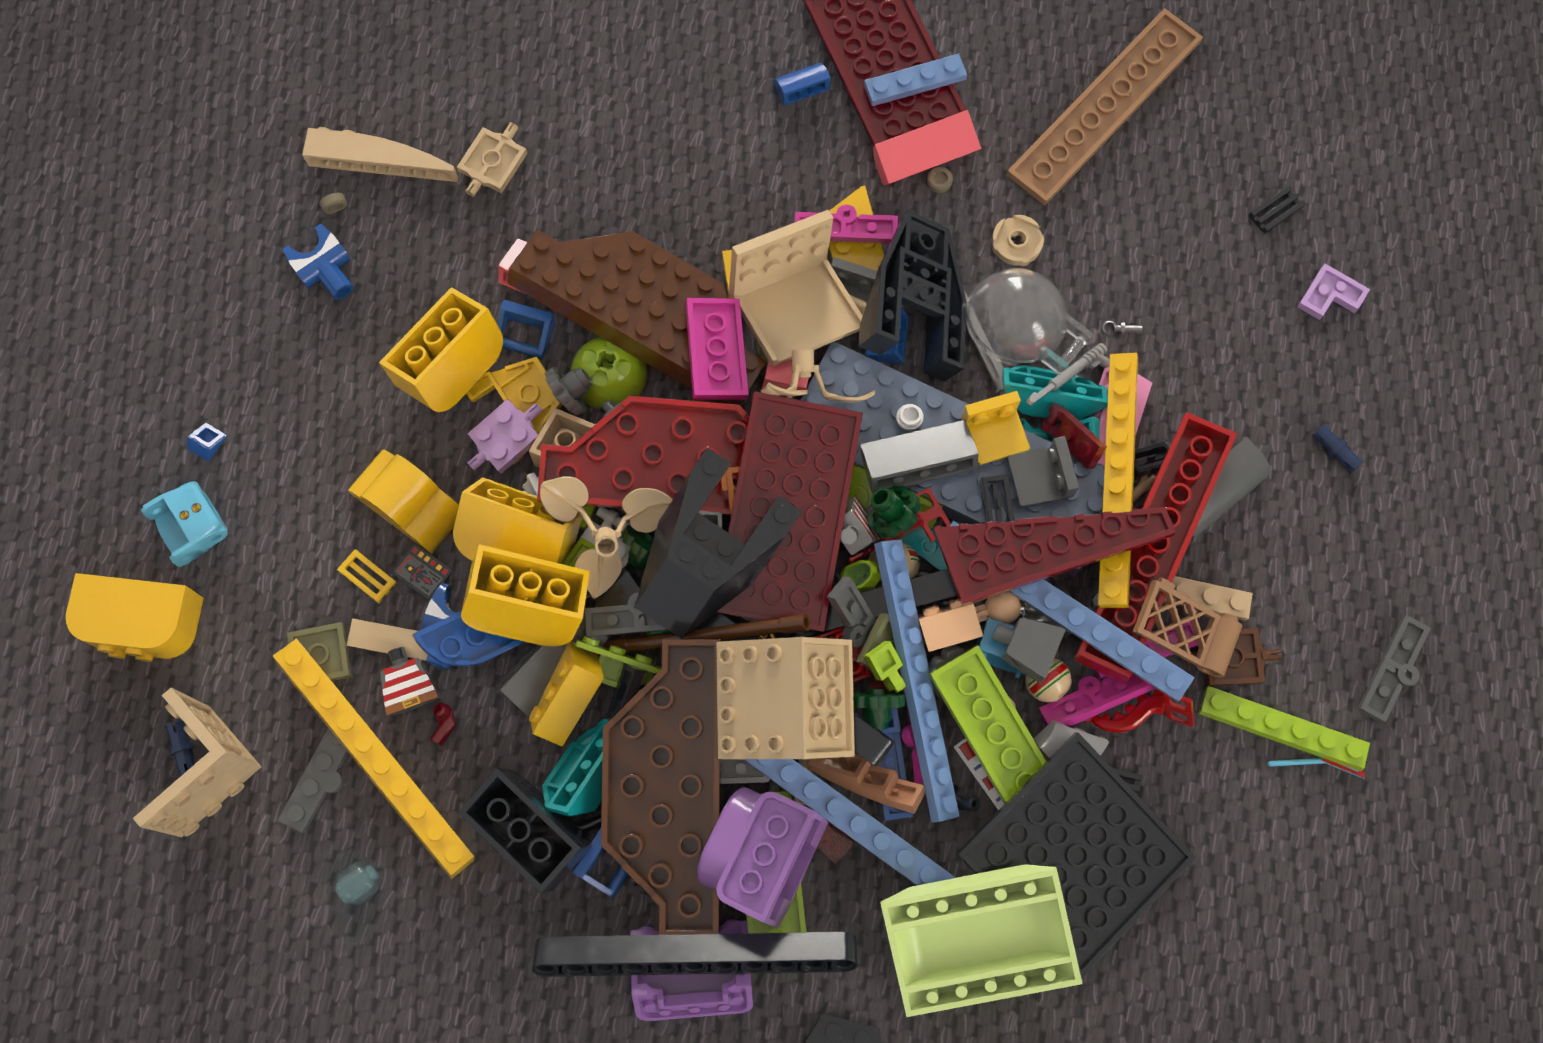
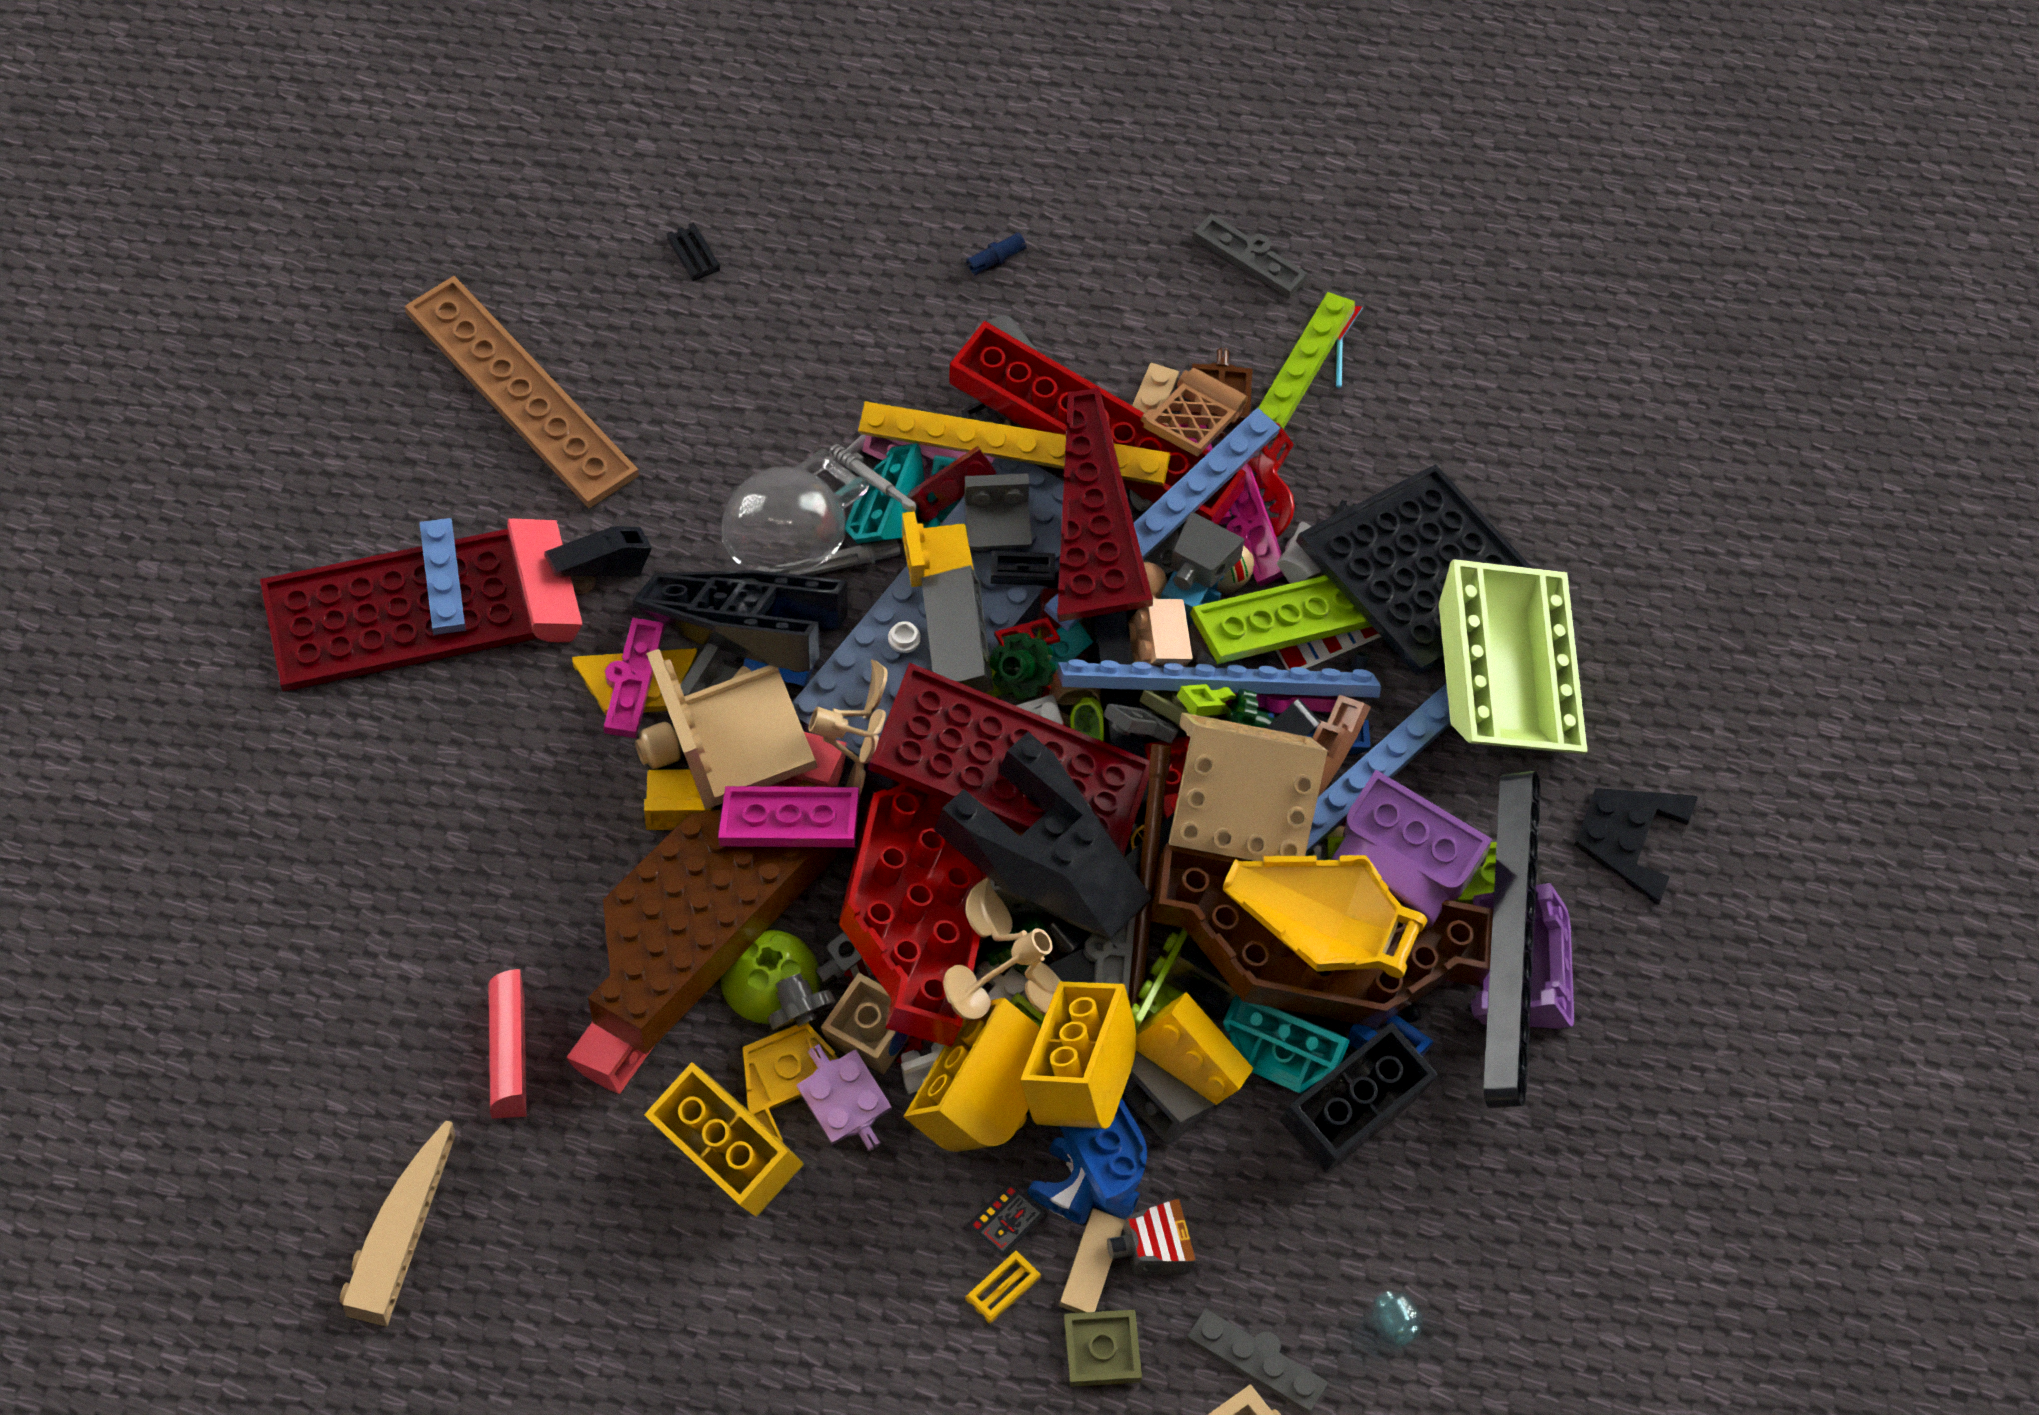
camera: 85 degrees left, 15 degrees down
yellow brick [273,638,474,879] -> none
blue connector [282,224,354,300] -> none
dark tan tile [319,193,347,214] -> none
yellow brick [348,449,459,554] -> none
dark red arm [430,703,456,747] -> none
tan plate [457,122,528,197] -> none
blue tile [497,300,556,359] -> none
blue brick [773,63,830,106] -> none
tan plate [992,215,1044,266] -> none
flat silver hand [1101,321,1142,335] -> none
lavender plate [1297,263,1370,320] -> none
none -> coral brick [488,969,527,1119]
none -> black slope [544,526,652,577]
none -> yellow windscreen [1223,855,1427,978]

